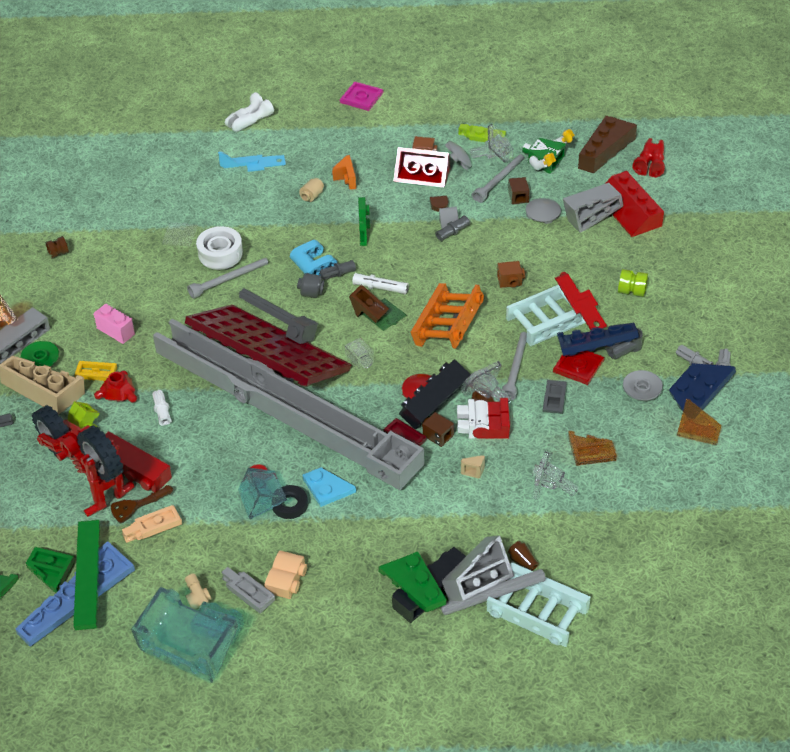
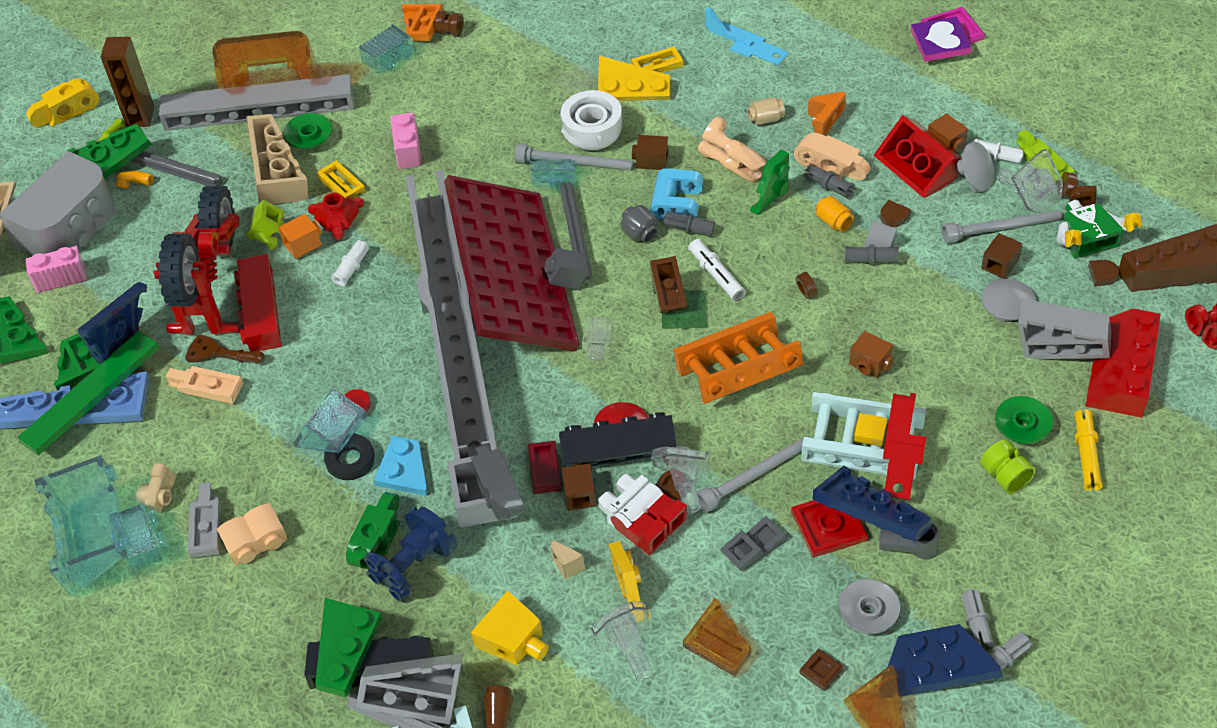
camera: 45 degrees right, 5 degrees up
none -> dark blue wing [78,282,147,364]
none -> orange brick [278,214,322,259]
none -> green piece [346,492,401,569]
none -> clear light blue brick [359,24,415,75]
none -> dark blue piece [364,506,457,602]
none -> orange wing [402,4,445,41]
none -> dark grey piece [471,444,524,520]
none -> yellow torso [471,591,549,665]
none -> clear light blue hips [530,159,576,190]
none -> yellow wing [598,56,670,101]
none -> yellow wing [608,541,644,621]
none -> yellow tile [631,46,684,73]
none -> reddish brown brick [632,135,669,170]
none -> light nougat piece [697,116,766,183]
none -> light nougat piece [794,133,870,181]
none -> reddish brown tile [795,271,818,299]
none -> reddish brown tile [799,648,843,691]
none -> dark grey pin [804,164,855,198]
none -> light orange brick [816,196,854,232]
none -> yellow tile [854,413,888,446]
none -> tile [911,16,971,62]
none -> white axle [974,139,1024,164]
none -> green dish [995,396,1053,444]
none -> reddish brown tile [1058,172,1078,198]
none -> reddish brown tile [1069,186,1097,207]
none -> yellow pin [1074,409,1103,490]
none -> reddish brown tile [1088,260,1119,286]

